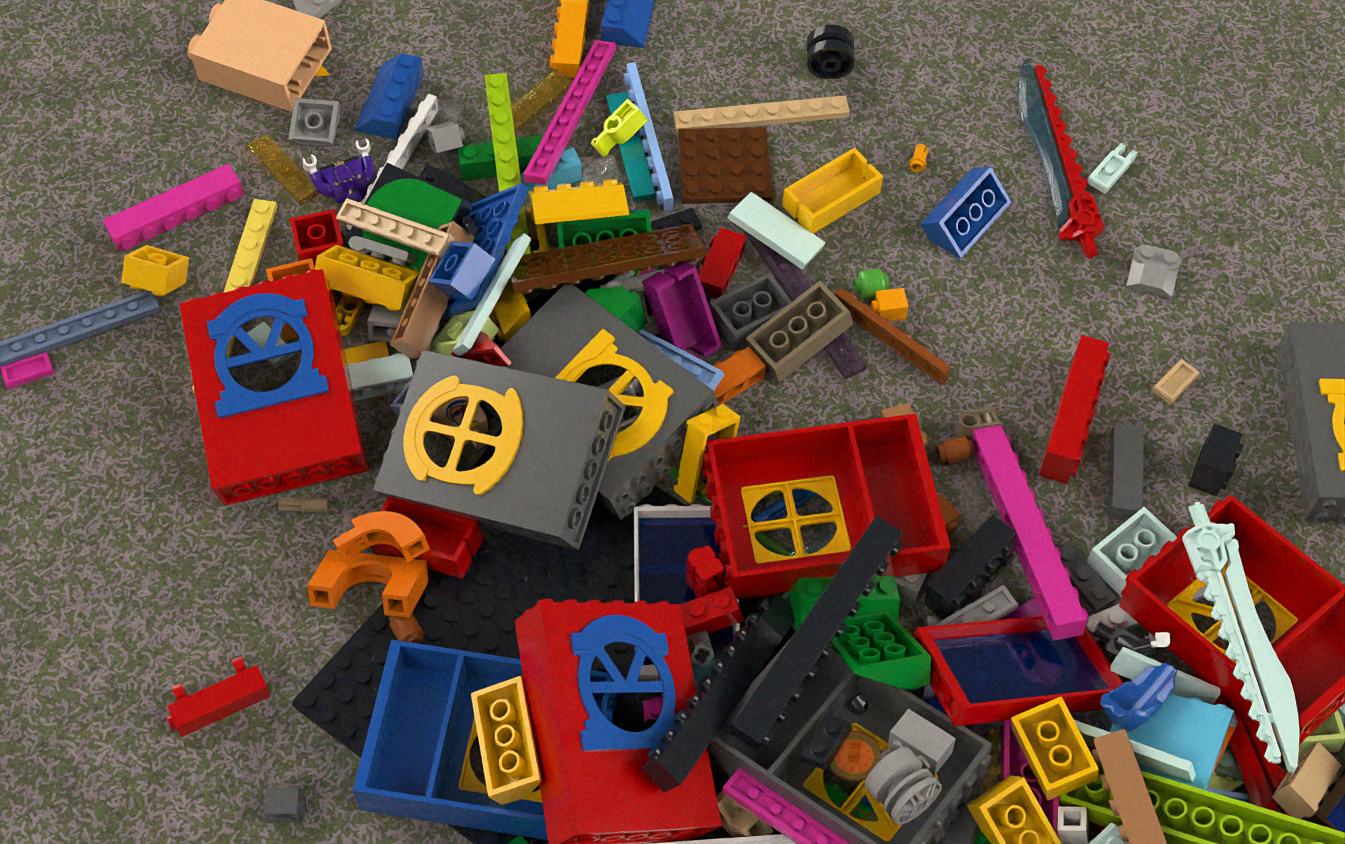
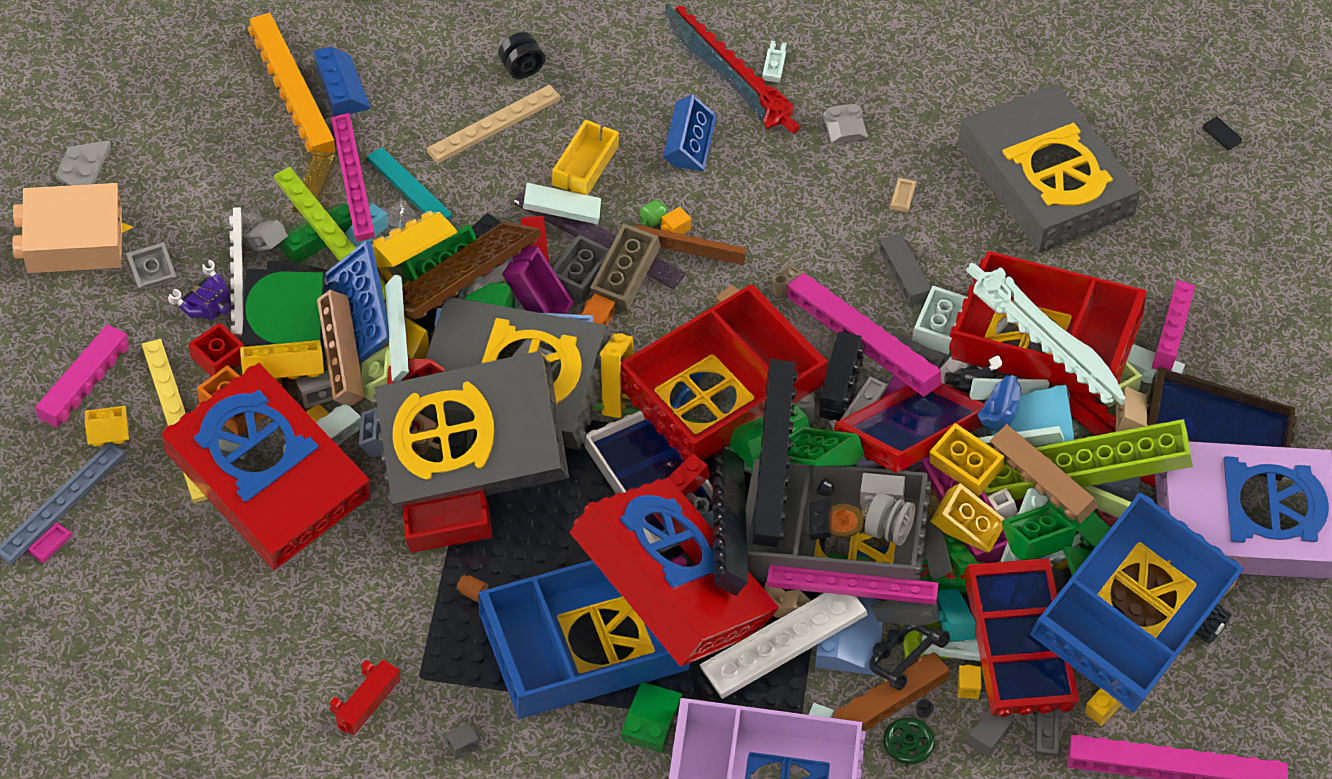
camera: 30 degrees left, 5 degrees down
clear yellow plate [248,134,319,205] -> none
dark tan axle [278,495,329,515] -> none
orange arch [307,549,428,618] -> none
orange arch [333,511,430,562] -> none
tan tile [336,198,455,258] -> none
light grey hinge [348,236,417,266] -> none
blue slope [355,53,424,139] -> none
blue brick [428,241,495,300] -> none
black piece [462,216,478,236] -> none
yellow slope [471,676,542,805] -> none
neon yellow piece [591,99,648,157] -> none
light blue plate [623,62,673,212] -> none
reddish brown plate [678,127,772,204] -> none
red brick [686,546,724,598] -> none
light orange pin [909,144,929,173] -> none
dark orange brick [936,436,974,465] -> none
red brick [1038,335,1111,484] -> none
black brick [1188,423,1243,496] -> none

